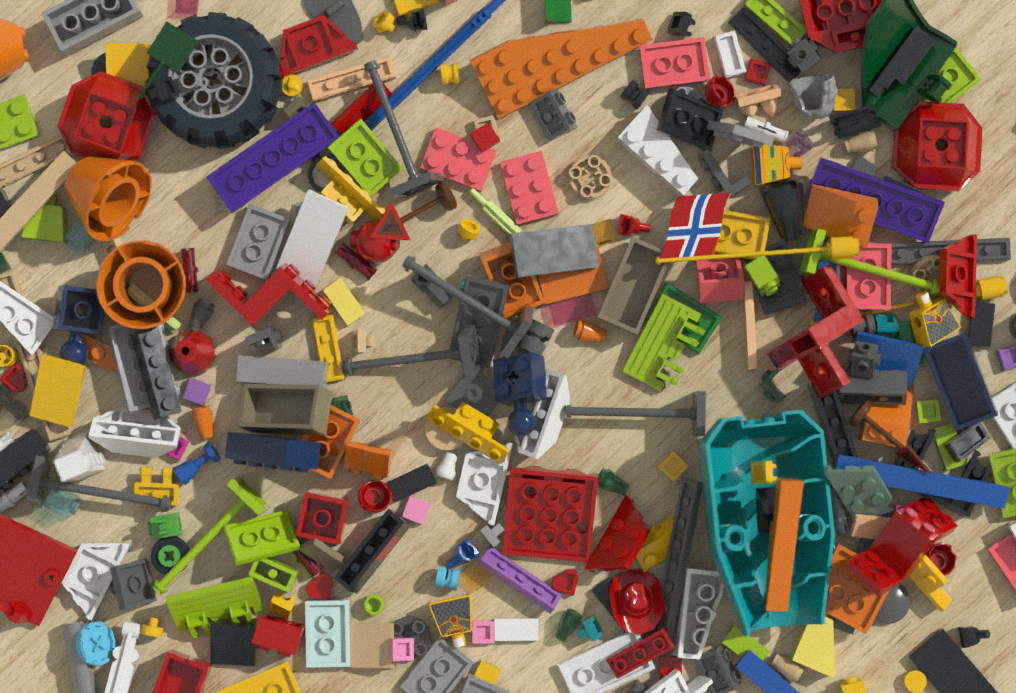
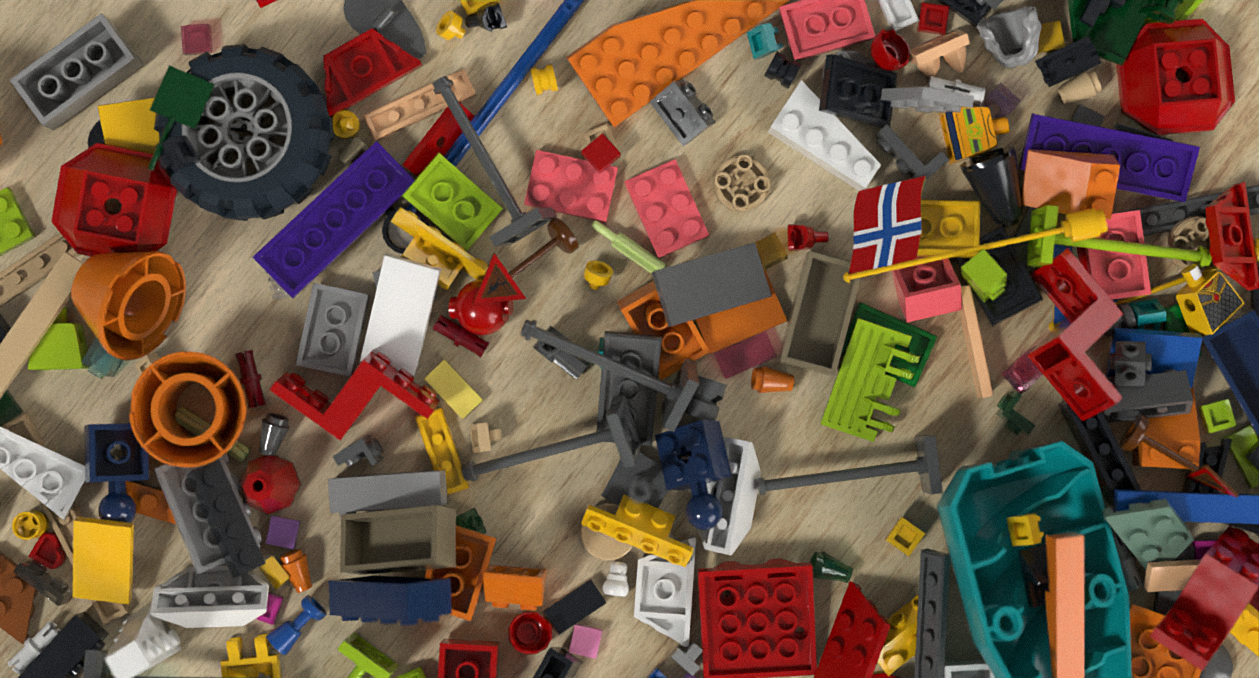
camera: 10 degrees left, 0 degrees up
none -> yellow tile [259,556,289,590]
none -> teal tile [747,23,783,59]

